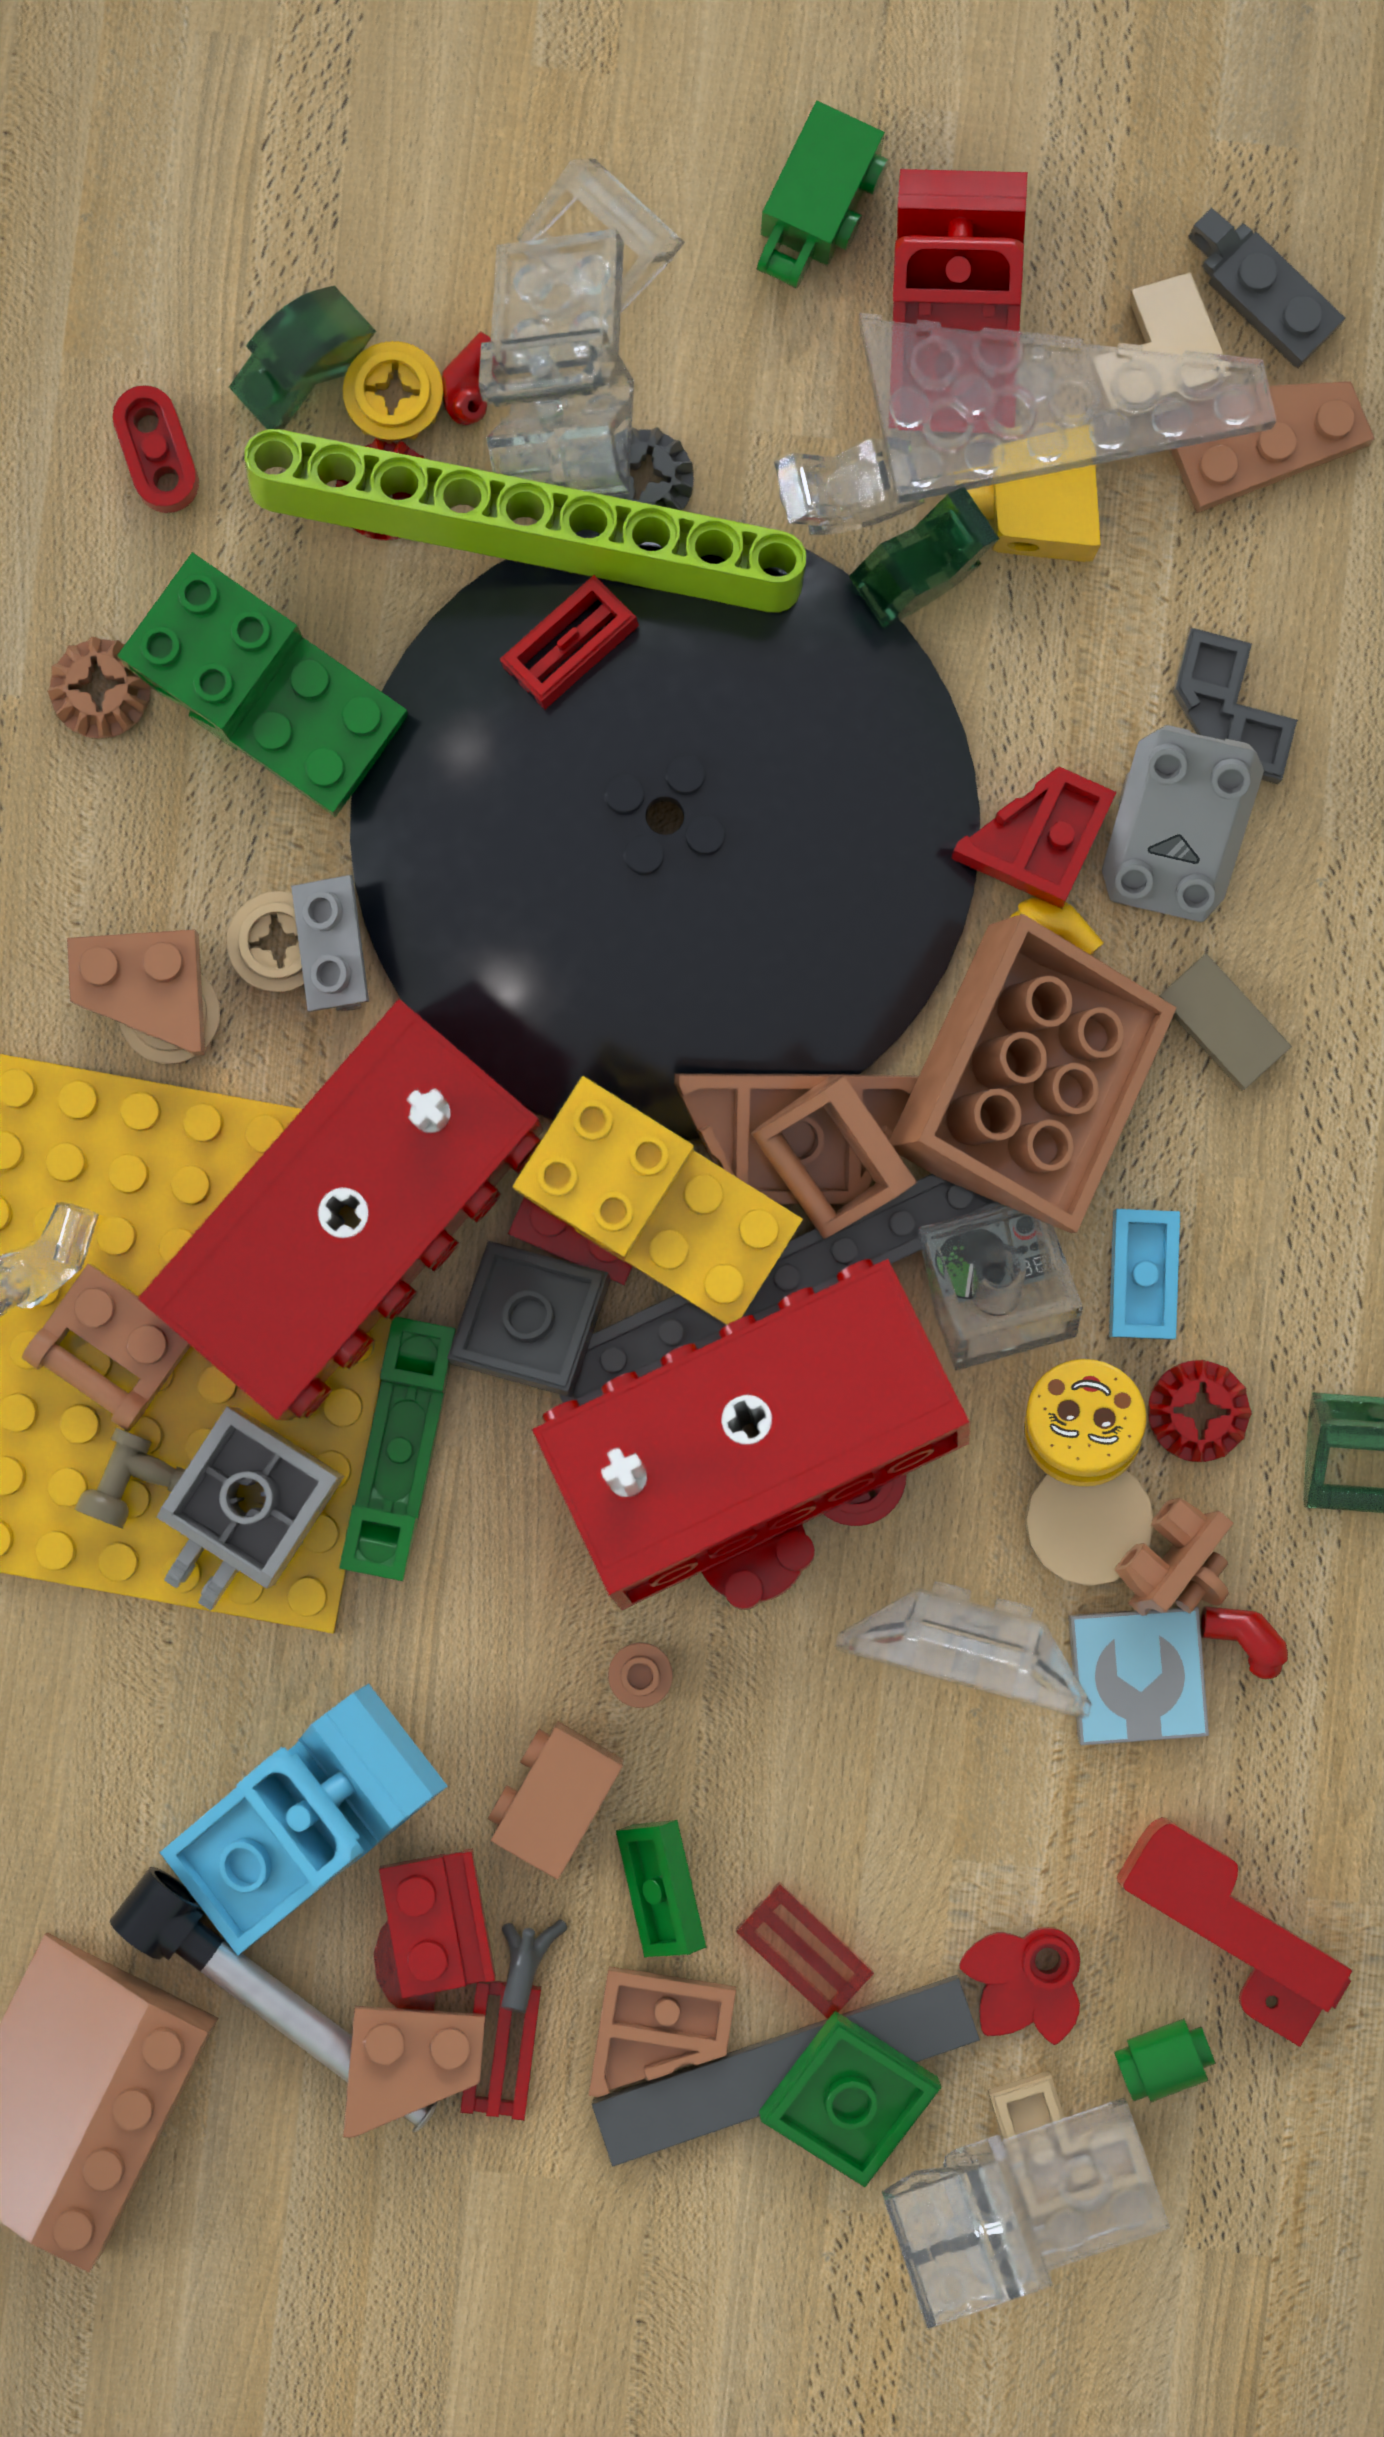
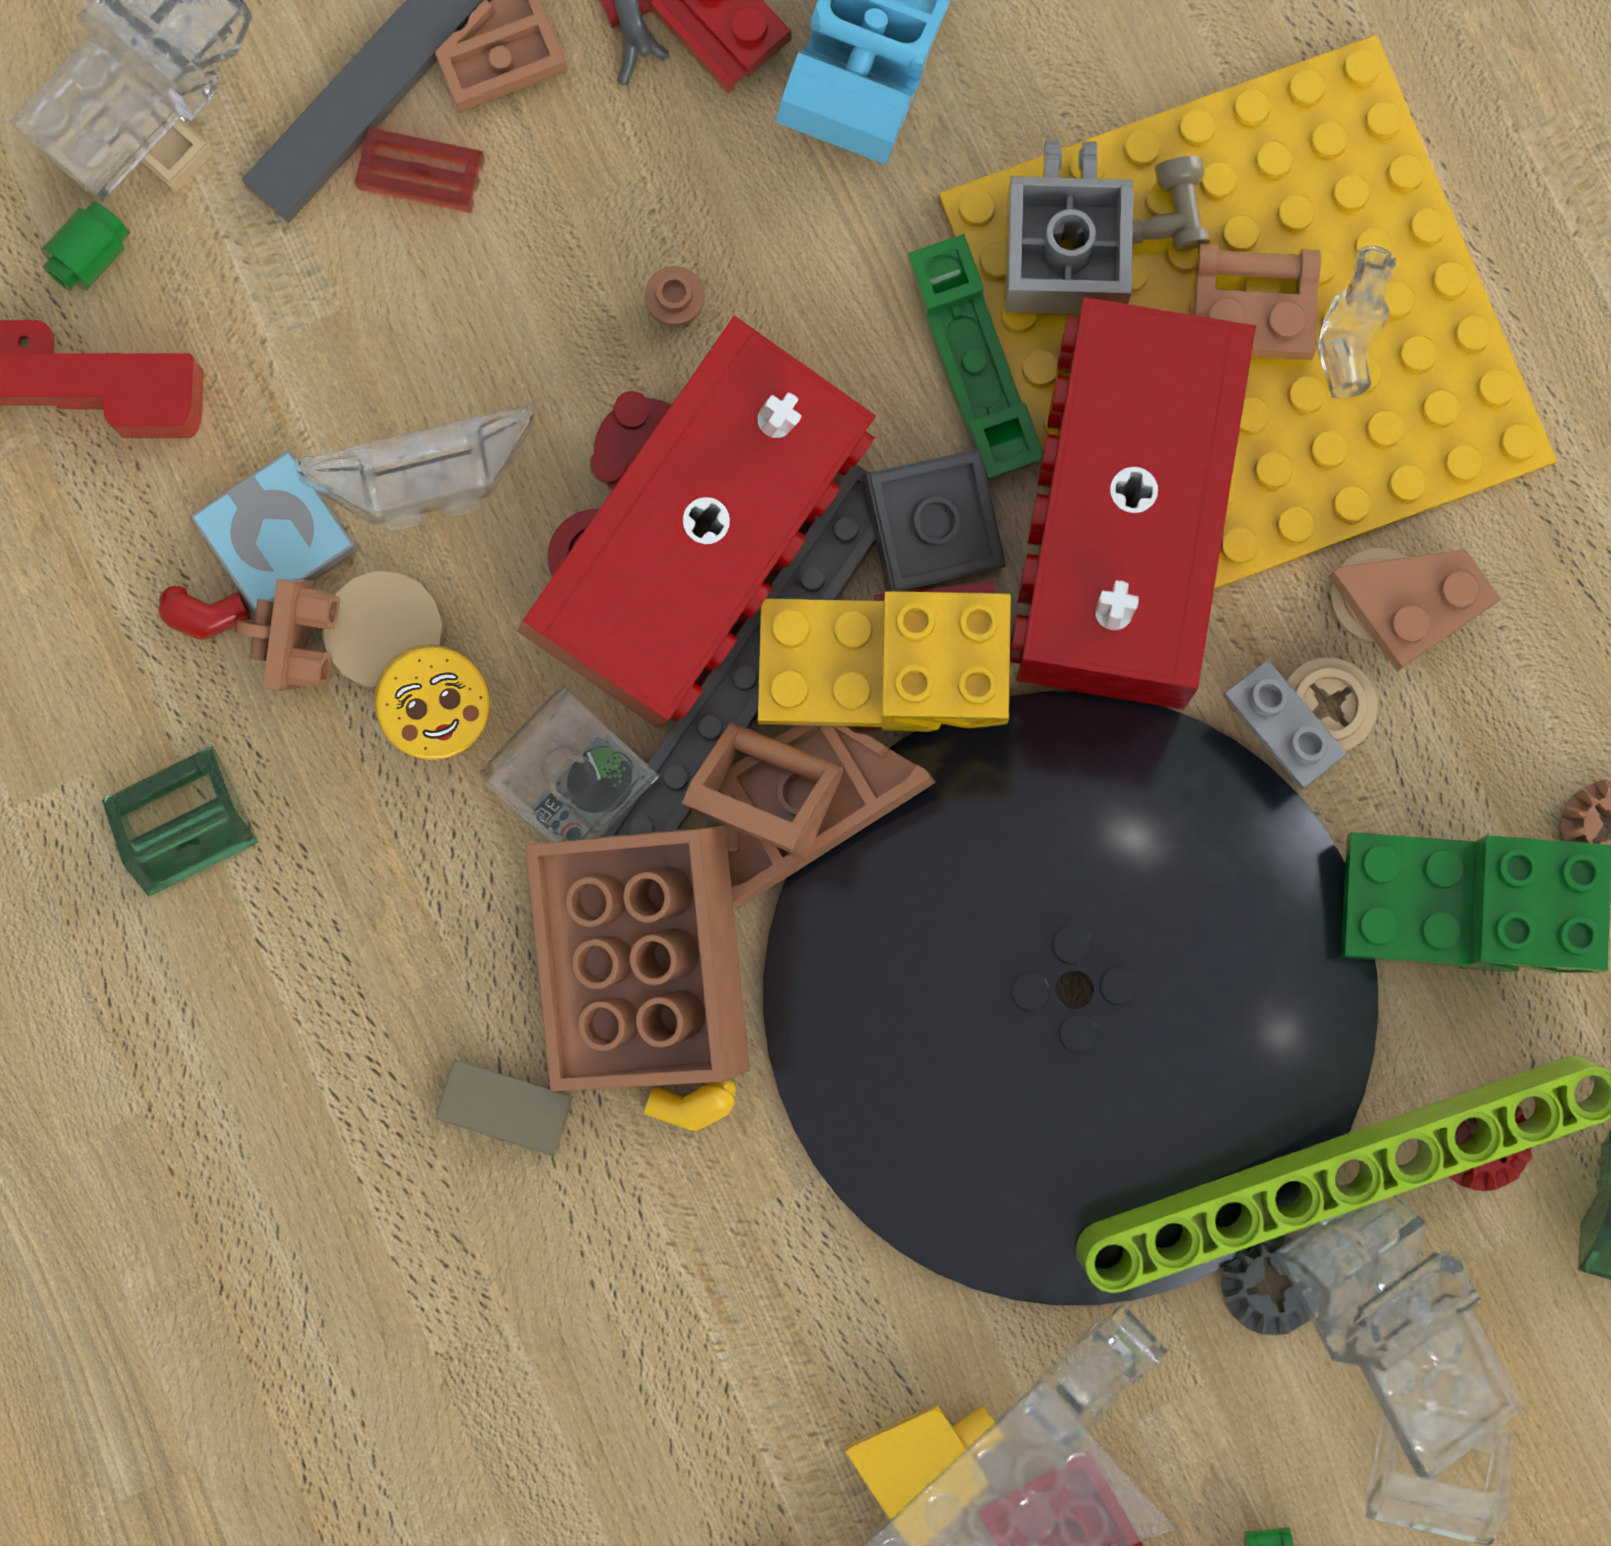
camera: 160 degrees right, 5 degrees down
yellow gear [343,341,444,444] -> none
red arm [441,331,502,426] -> none
nougat brick [488,1721,624,1880] -> none
red tile [500,575,639,710] -> none
green plate [616,1820,706,1957] -> none
green tile [759,2011,942,2187] -> none
clear green brick [849,486,1000,628] -> none
red wing [951,766,1117,909] -> none
red plate [959,1927,1080,2045] -> none
light grey shield [1102,725,1264,922] -> none
medium azure plate [1109,1209,1180,1340] -> none
red gear [1148,1360,1252,1462] -> none
dark grey tile [1172,628,1297,784] -> none

